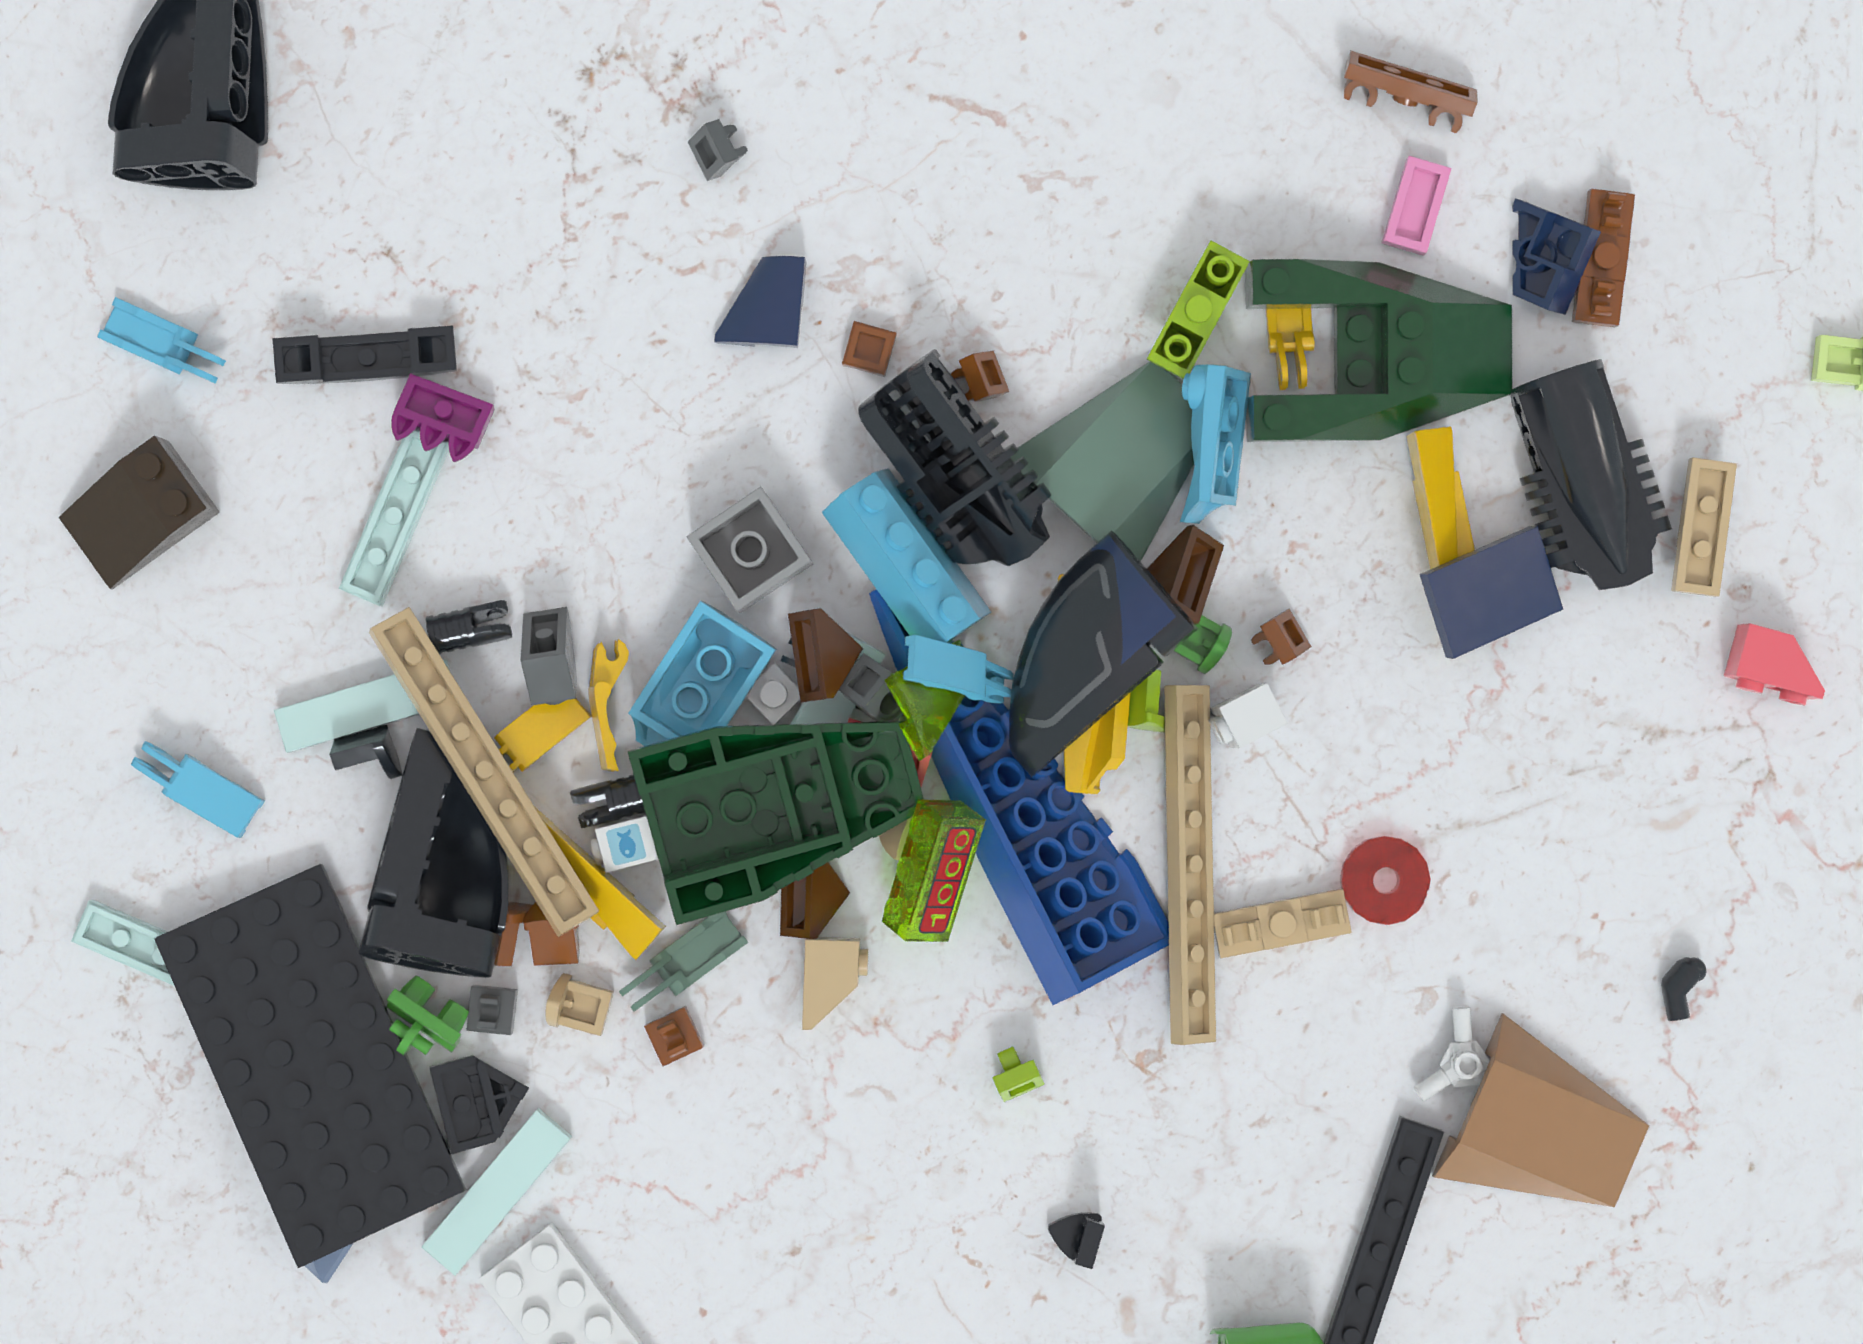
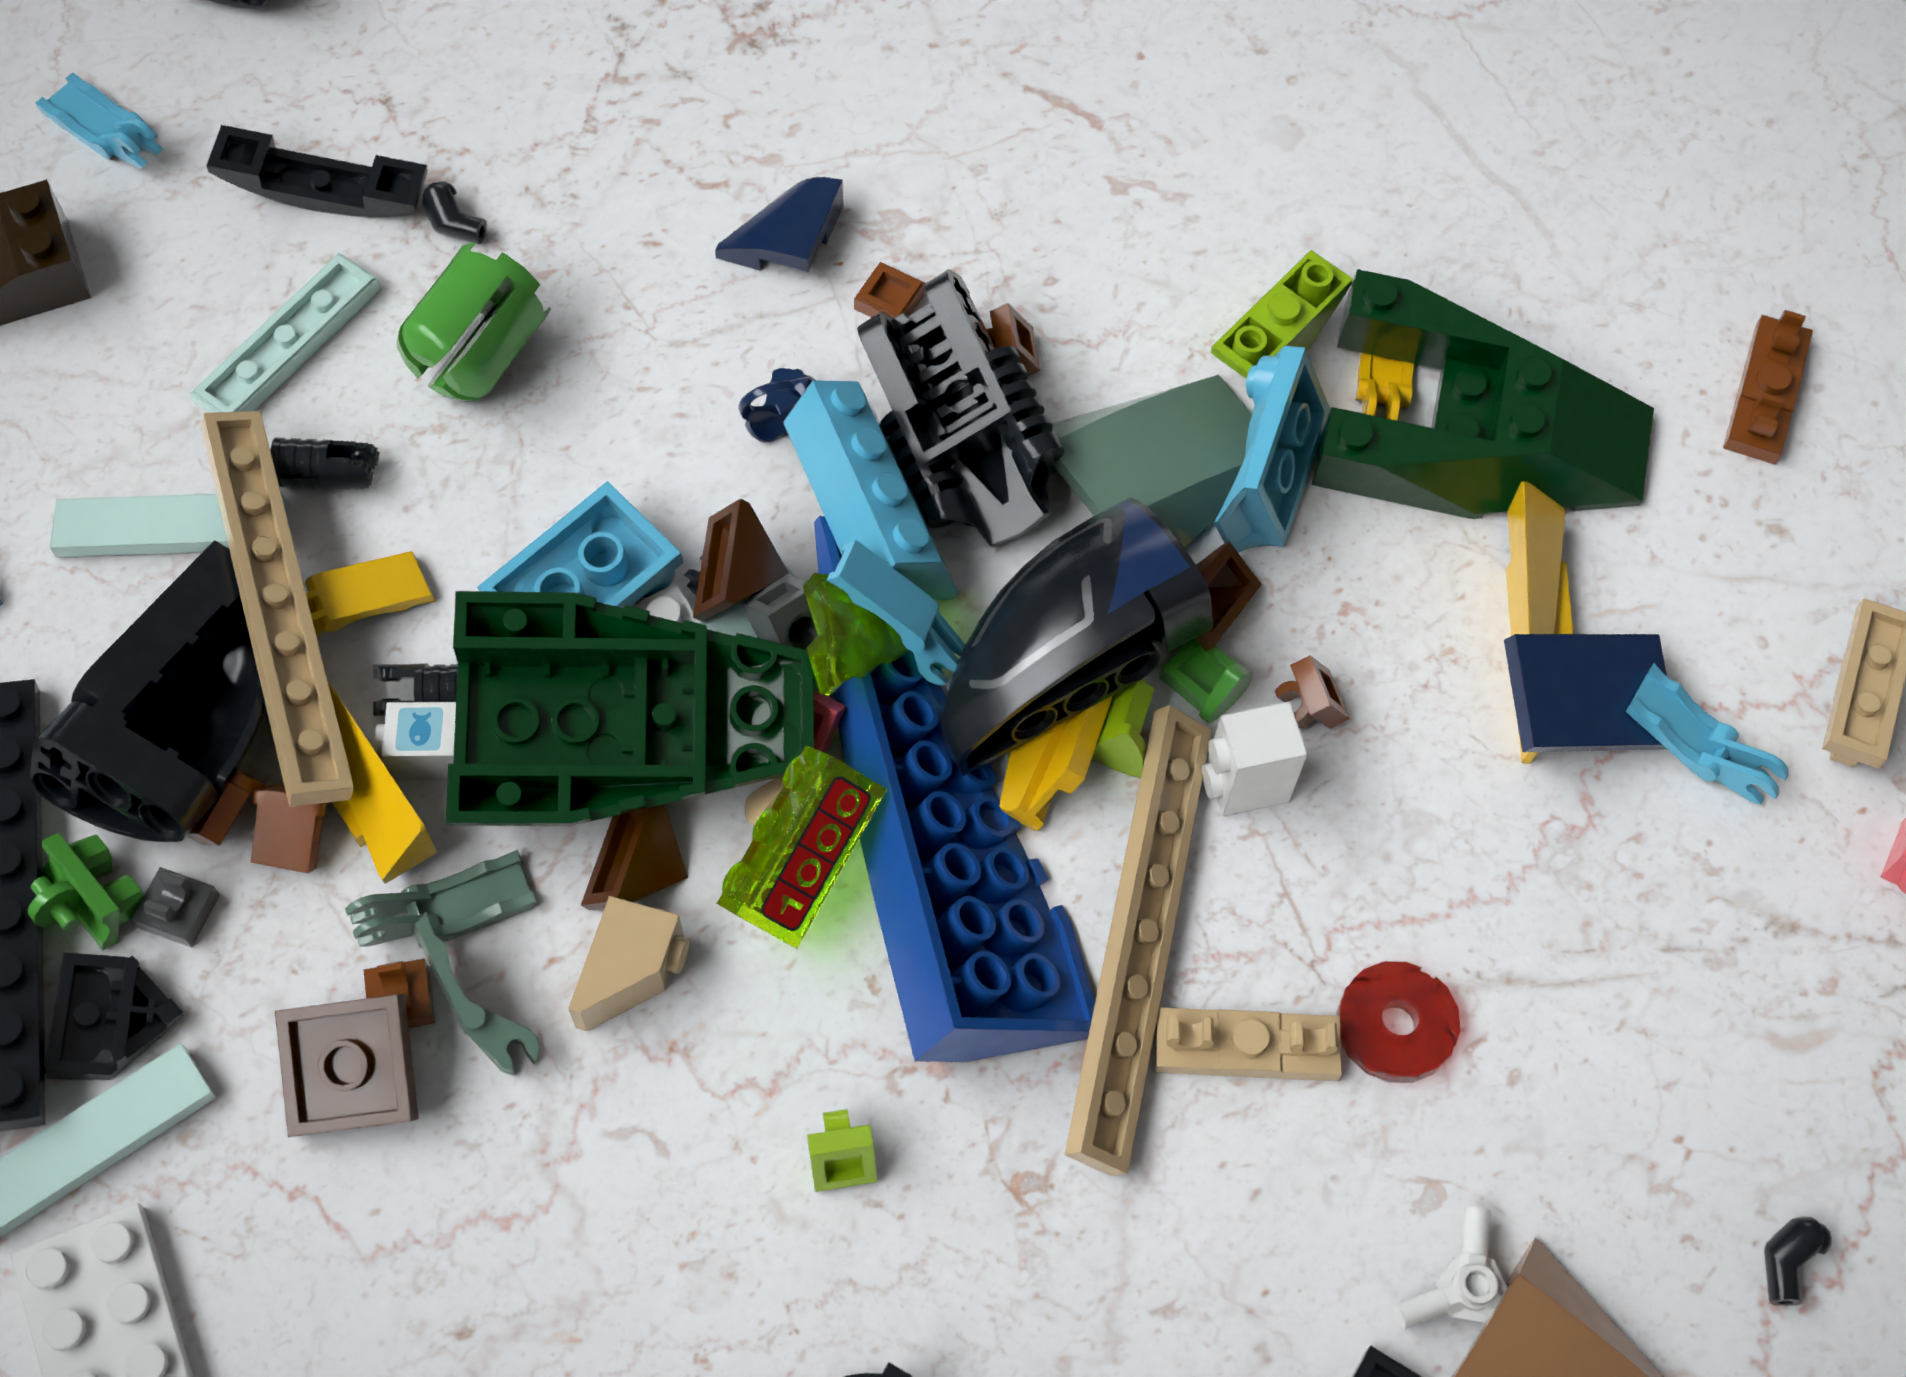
camera: 10 degrees right, 25 degrees down
black tile [329,724,402,779] -> none
magenta plate [391,373,495,462] -> none
dark grey slope [520,607,577,706] -> none
tan tile [545,973,614,1036] -> none
yellow arm [588,639,629,772] -> none
light grey brick [686,487,813,613] -> none
dark grey tile [688,119,748,181] -> none
plate [1344,50,1478,133] -> none
bright pink tile [1382,156,1452,256] -> none
black connector [1511,359,1672,590] -> none
dark blue slope [1512,198,1601,315] -> none
none -> hinge [275,993,419,1137]
none -> bright green cylinder [396,243,551,402]
none -> sand green arm [415,912,540,1076]
none -> black arm [422,181,487,244]
none -> dark blue piece [738,368,815,442]
none -> medium azure arm [1626,663,1788,804]

